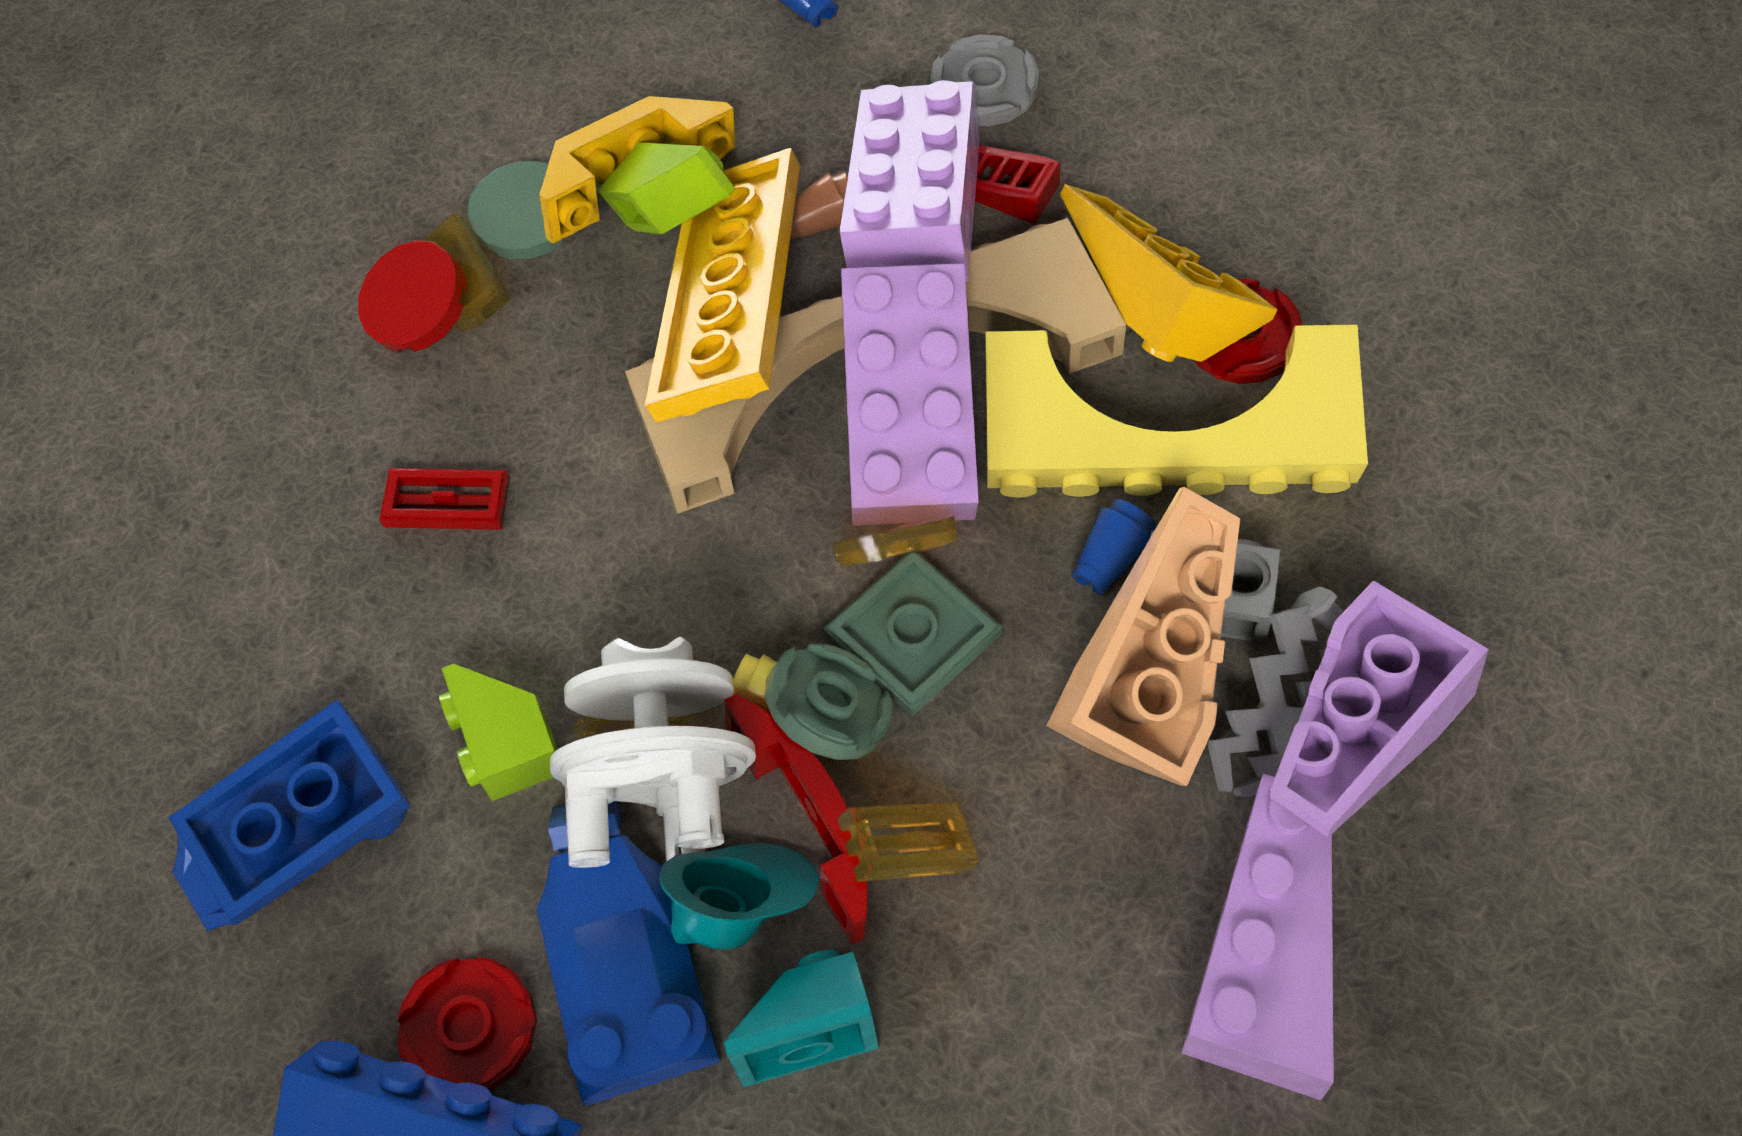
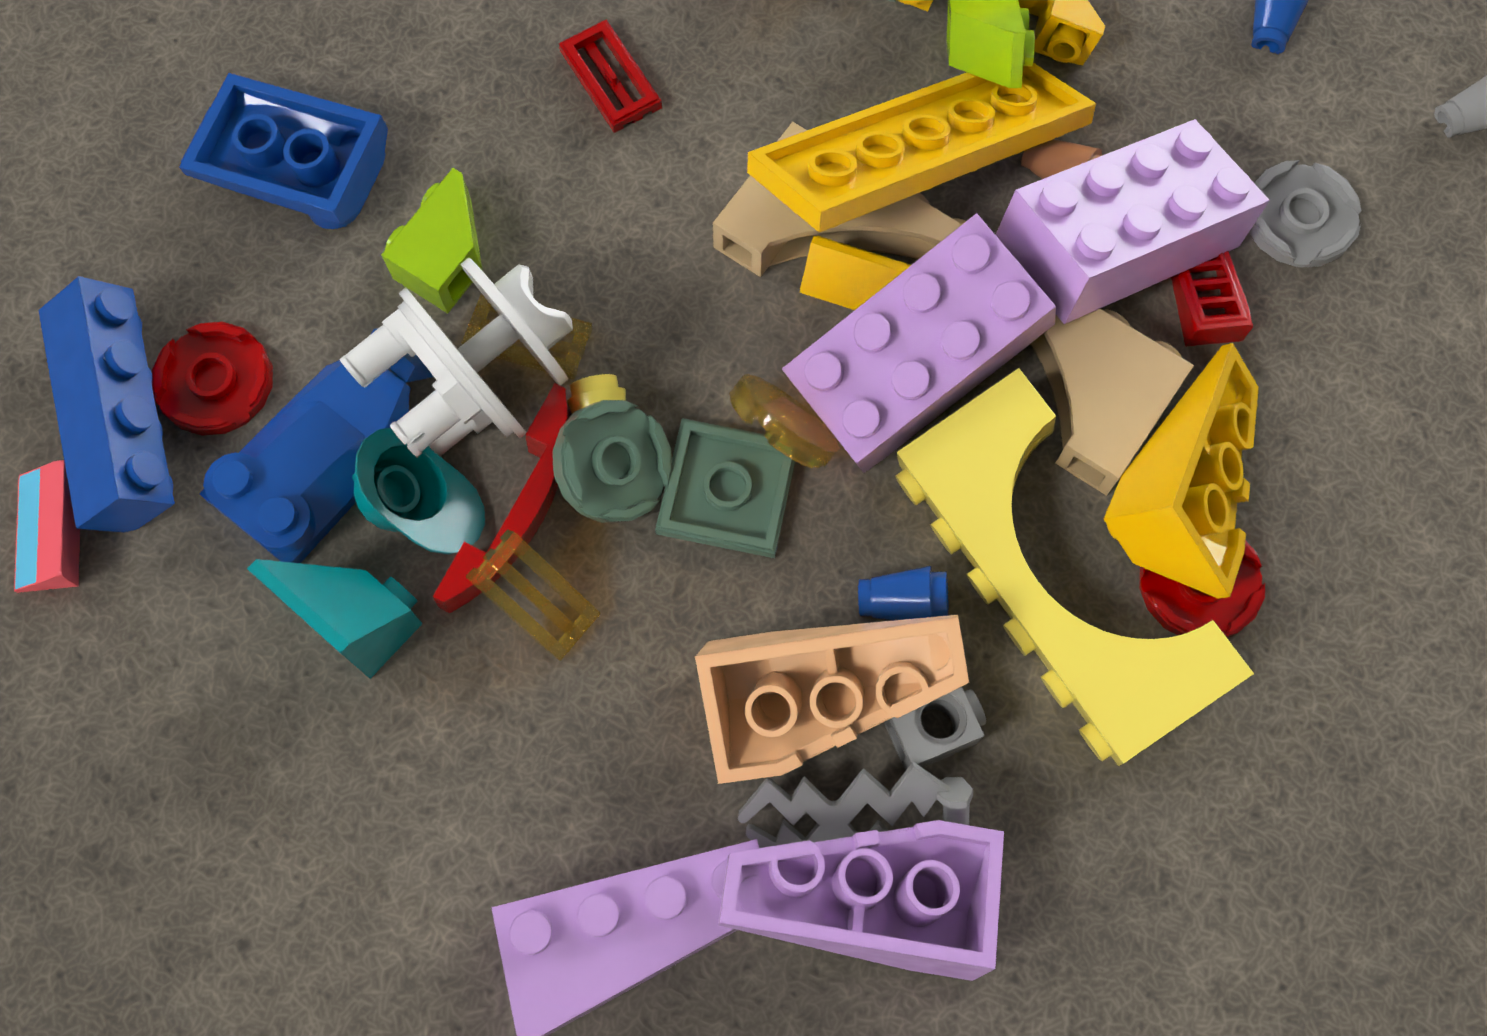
camera: 50 degrees right, 10 degrees up
none -> yellow slope [800,235,911,310]

